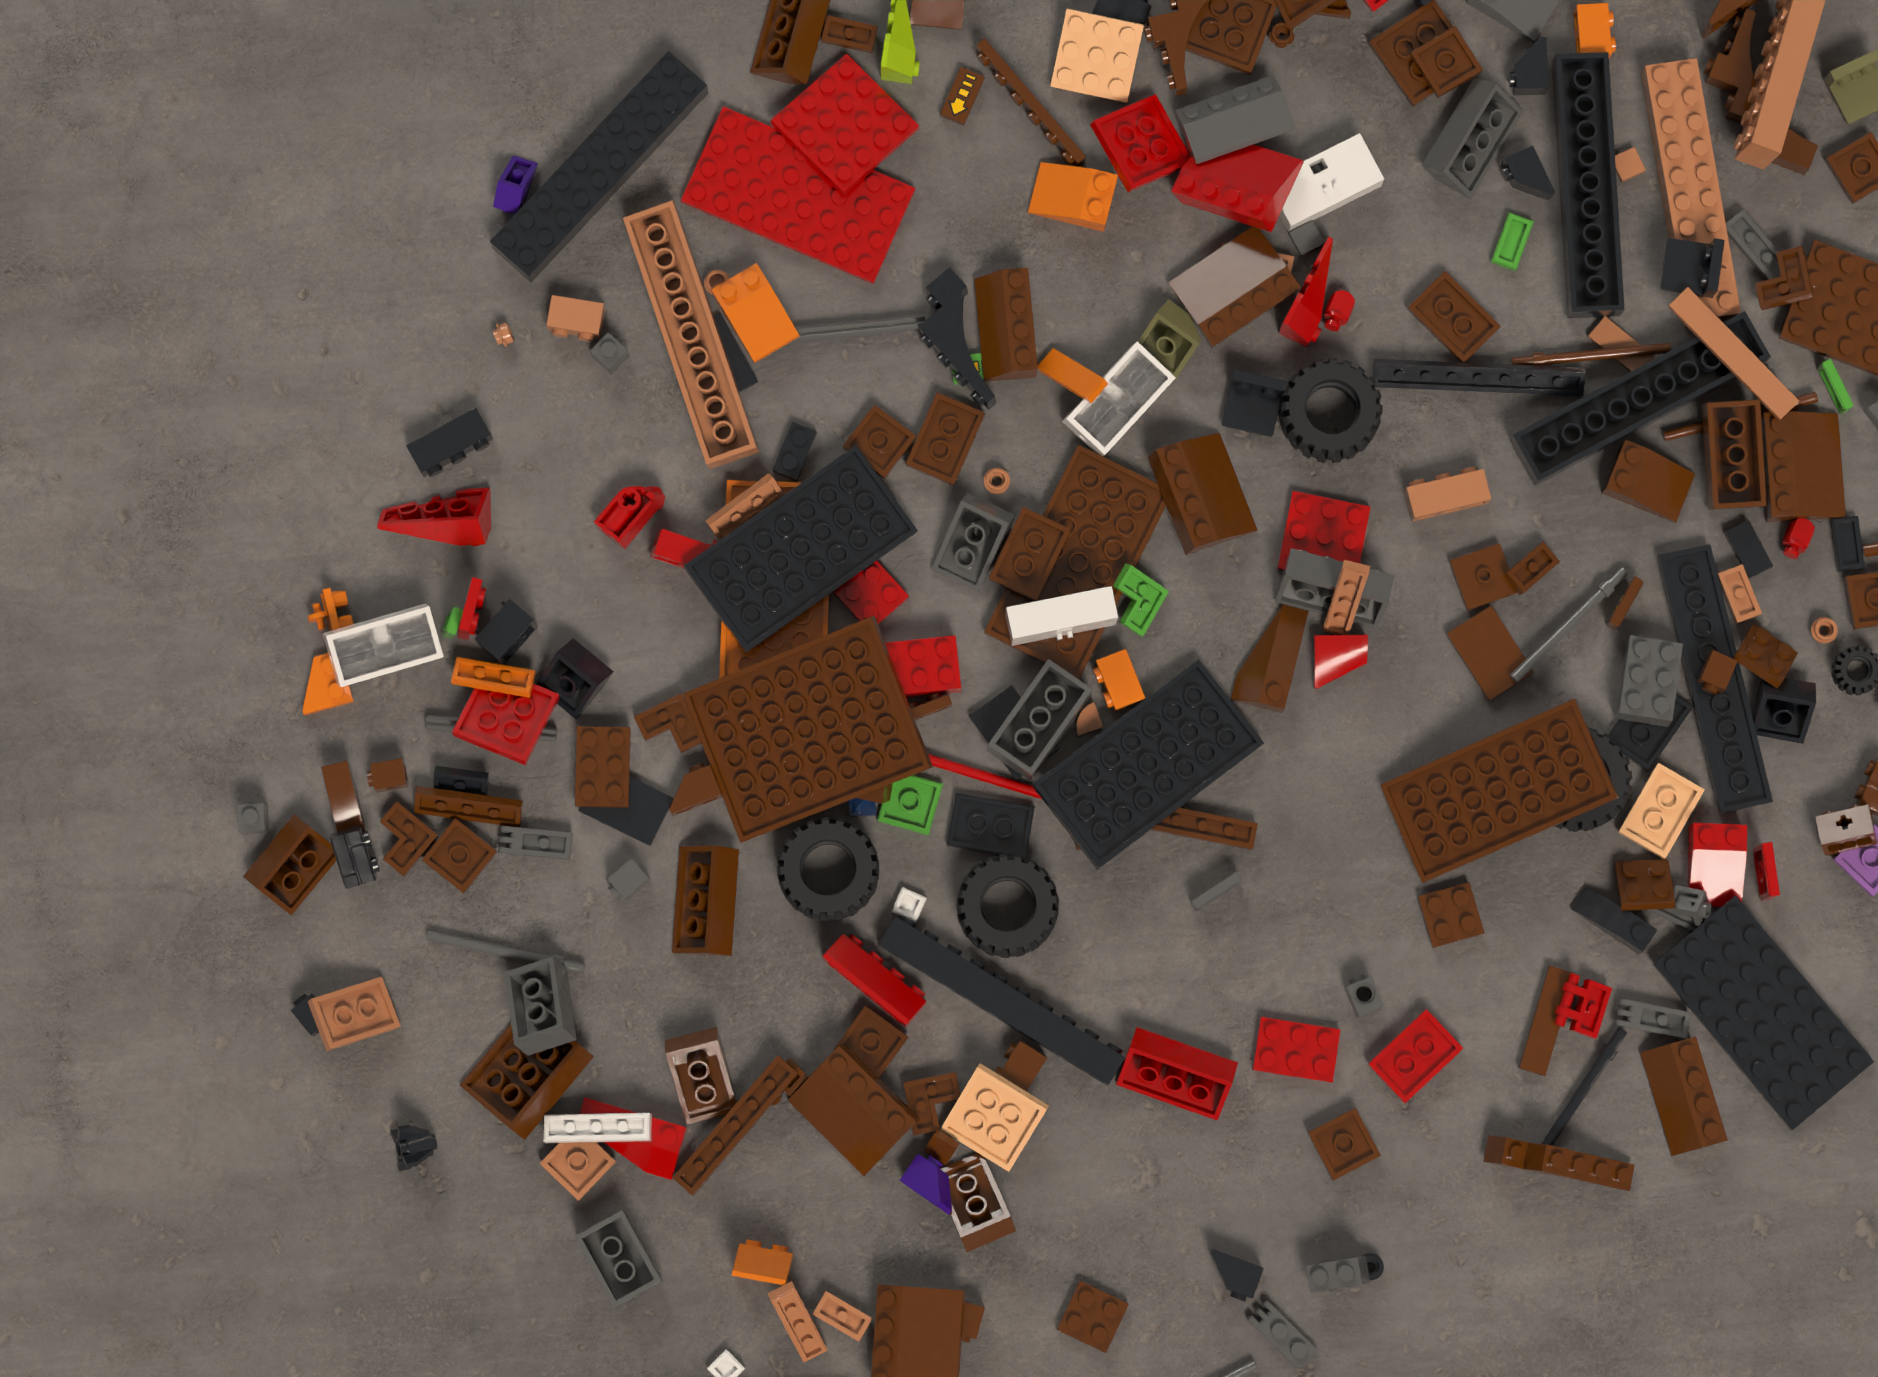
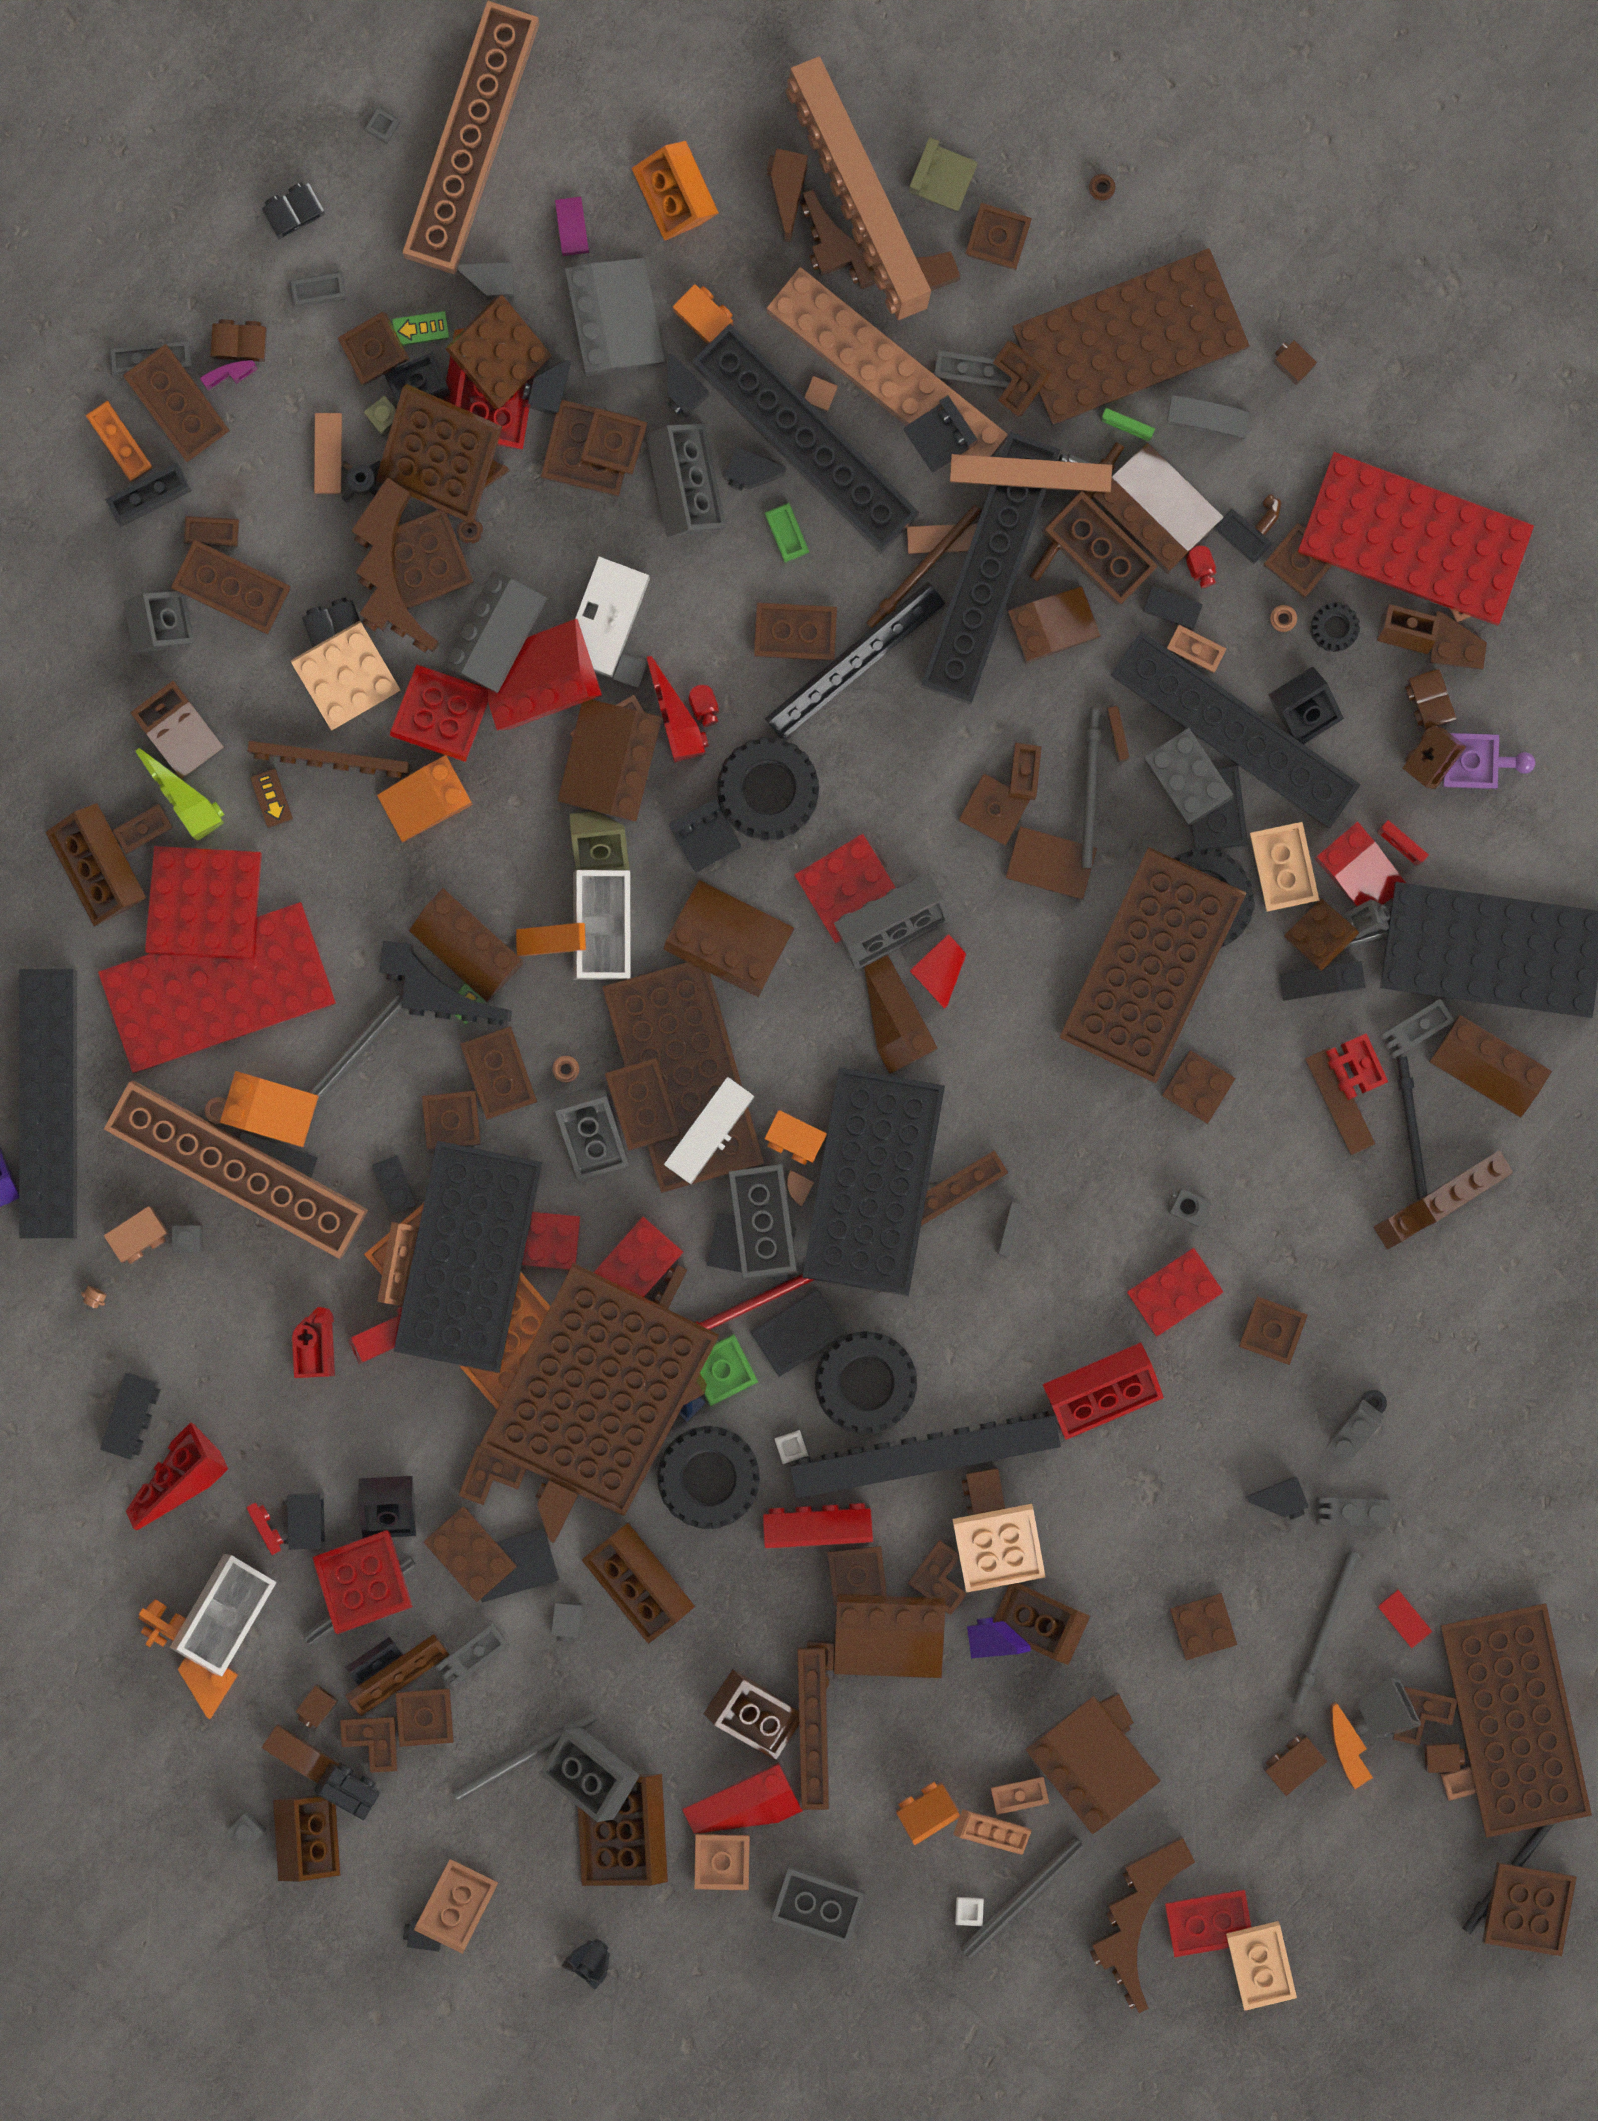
camera: 40 degrees left, 5 degrees up
bright green tile [441,607,463,639] -> none
orange tile [451,657,536,698] -> none
white tile [543,1113,652,1143] -> none
reddish brown tile [924,1129,960,1165] -> none
bright green plate [1113,564,1169,637] -> none
nougat tile [1322,560,1370,635] -> none
red plate [1367,1009,1464,1104] -> none
nougat brick [1404,467,1491,522] -> none
reddish brown brick [1696,650,1738,694] -> none
reddish brown plate [1733,623,1798,688] -> none

